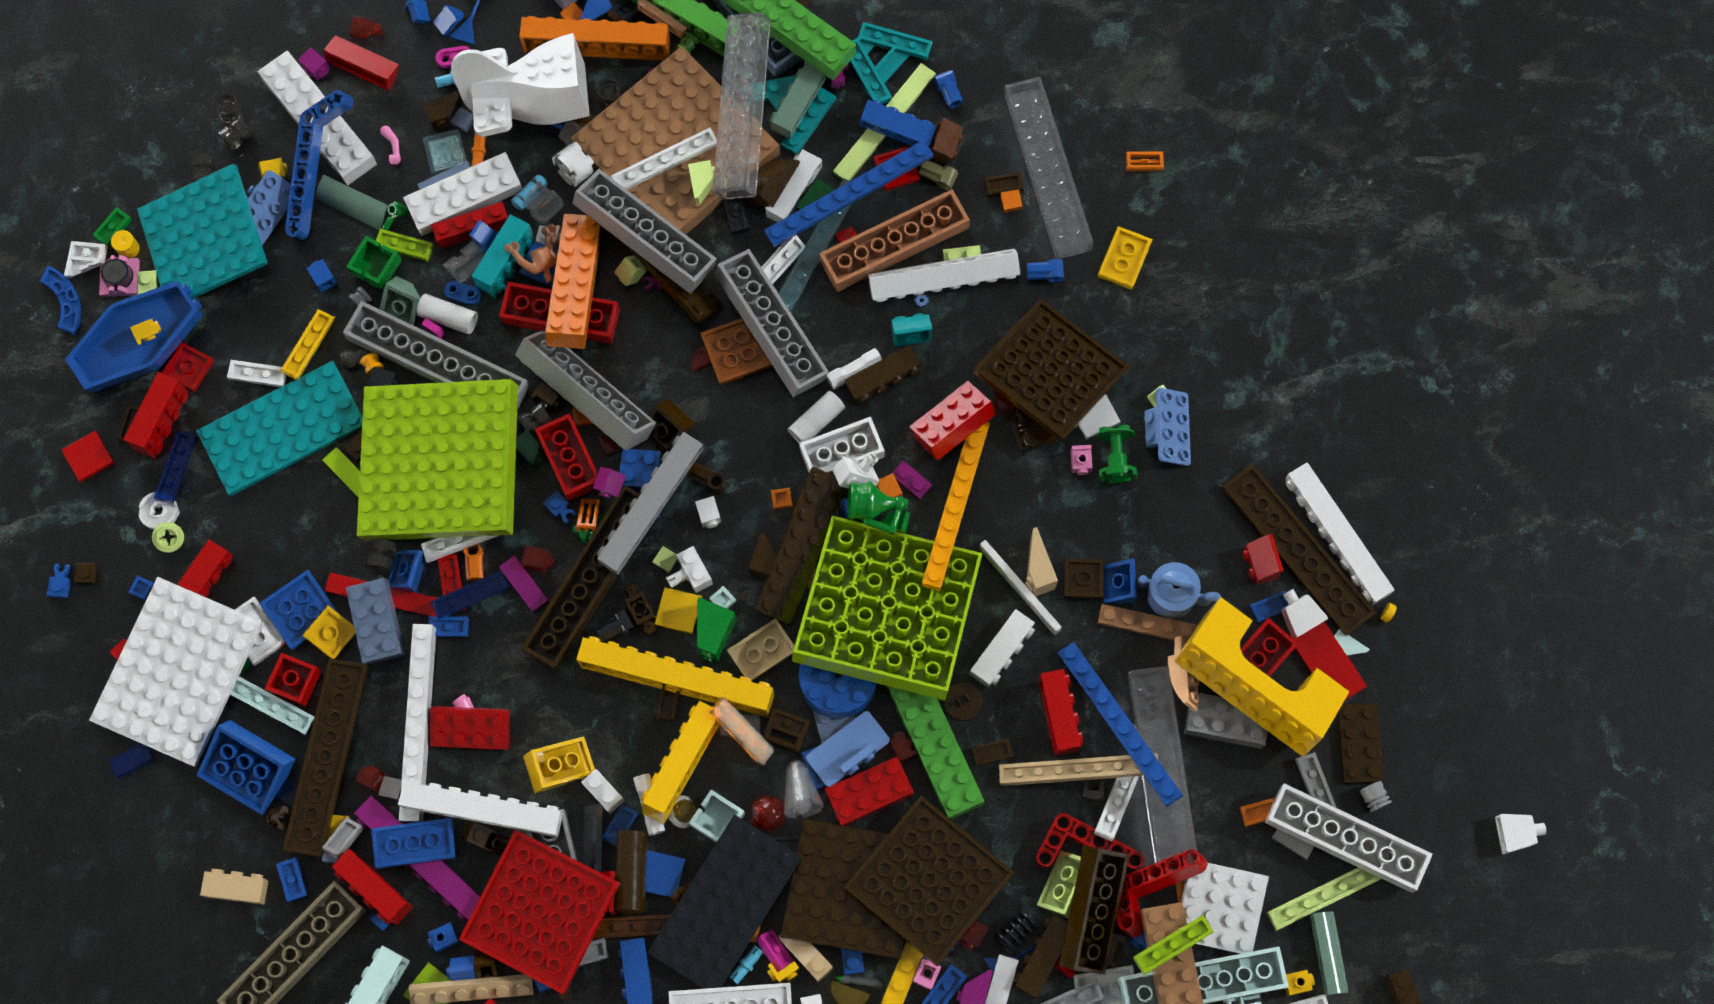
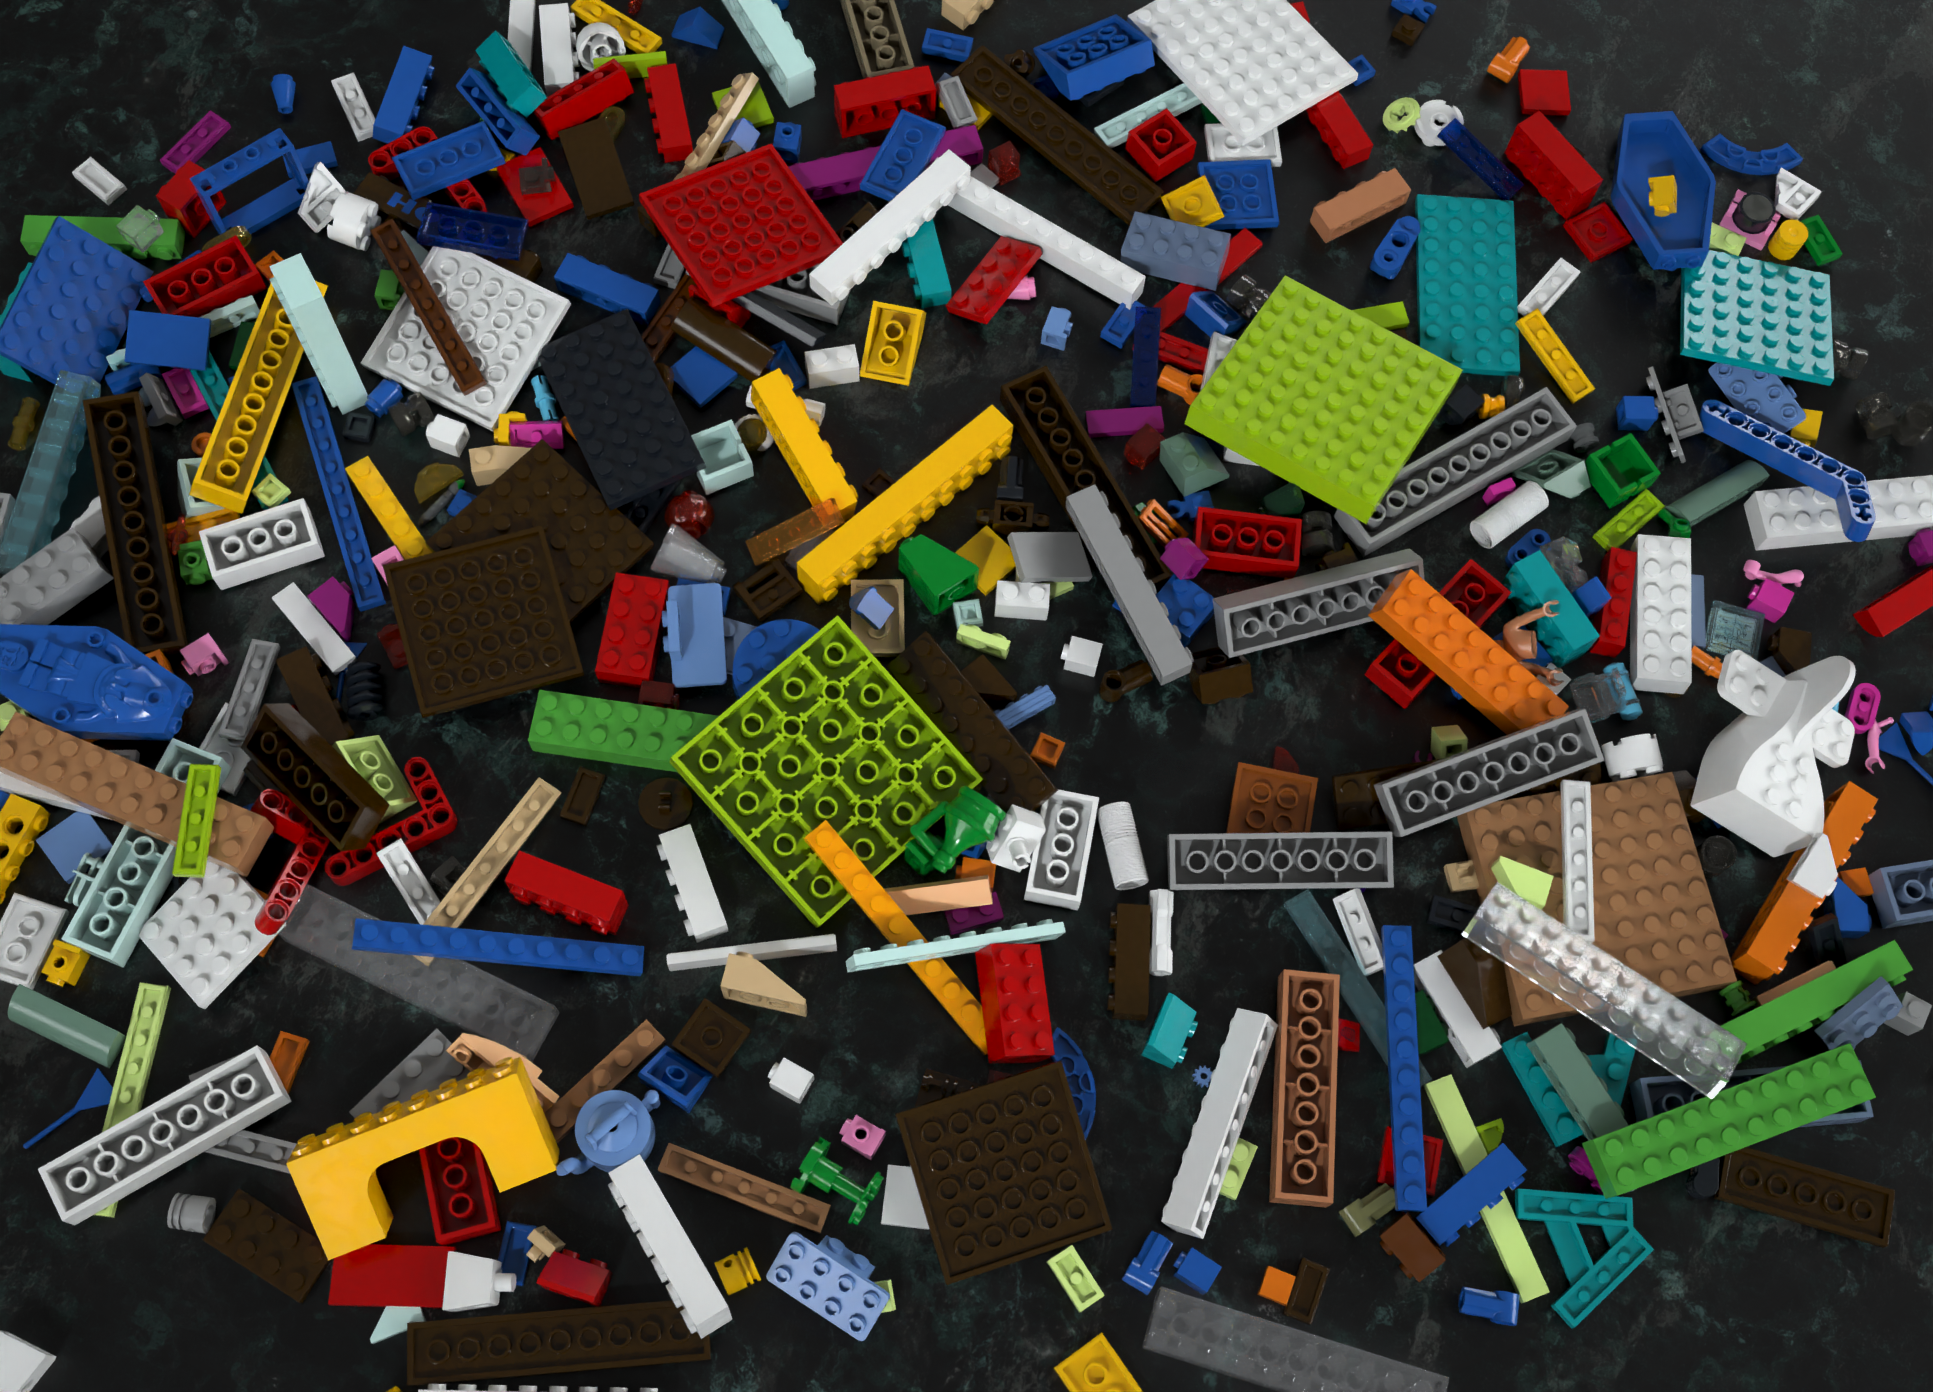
camera: 115 degrees right, 5 degrees down
none -> blue piece [23,1068,113,1149]
none -> tan tile [526,1225,566,1262]
none -> white brick [608,1154,732,1339]
none -> medium nougat plate [658,1143,831,1234]
none -> yellow piece [715,1247,761,1295]
none -> white brick [768,1058,814,1104]
none -> light aqua plate [845,919,1066,972]
none -> tile [849,586,894,630]
none -> light nougat tile [884,875,993,915]
none -> teal brick [902,218,951,308]
none -> yellowish green plate [956,624,1011,660]
none -> medium blue piece [994,685,1056,729]
none -> light grey tile [1007,532,1093,583]
none -> medium blue brick [1041,306,1073,351]
none -> yellowish green plate [1047,1245,1105,1313]
none -> blue tile [1049,1027,1096,1140]
none -> sand green slope [1160,432,1229,497]
none -> blue brick [1173,1248,1222,1295]
none -> nougat brick [1310,168,1411,243]
none -> blue piece [1369,216,1421,279]
none -> tan tile [1443,860,1479,893]
none -> lime tile [1475,1118,1504,1154]
none -> orange piece [1487,36,1530,83]
none -> light grey bracket [1646,366,1704,463]
none -> dark pink brick [1746,578,1794,623]
none -> white slope [1786,832,1838,899]
none -> bright pink piece [1865,717,1894,774]

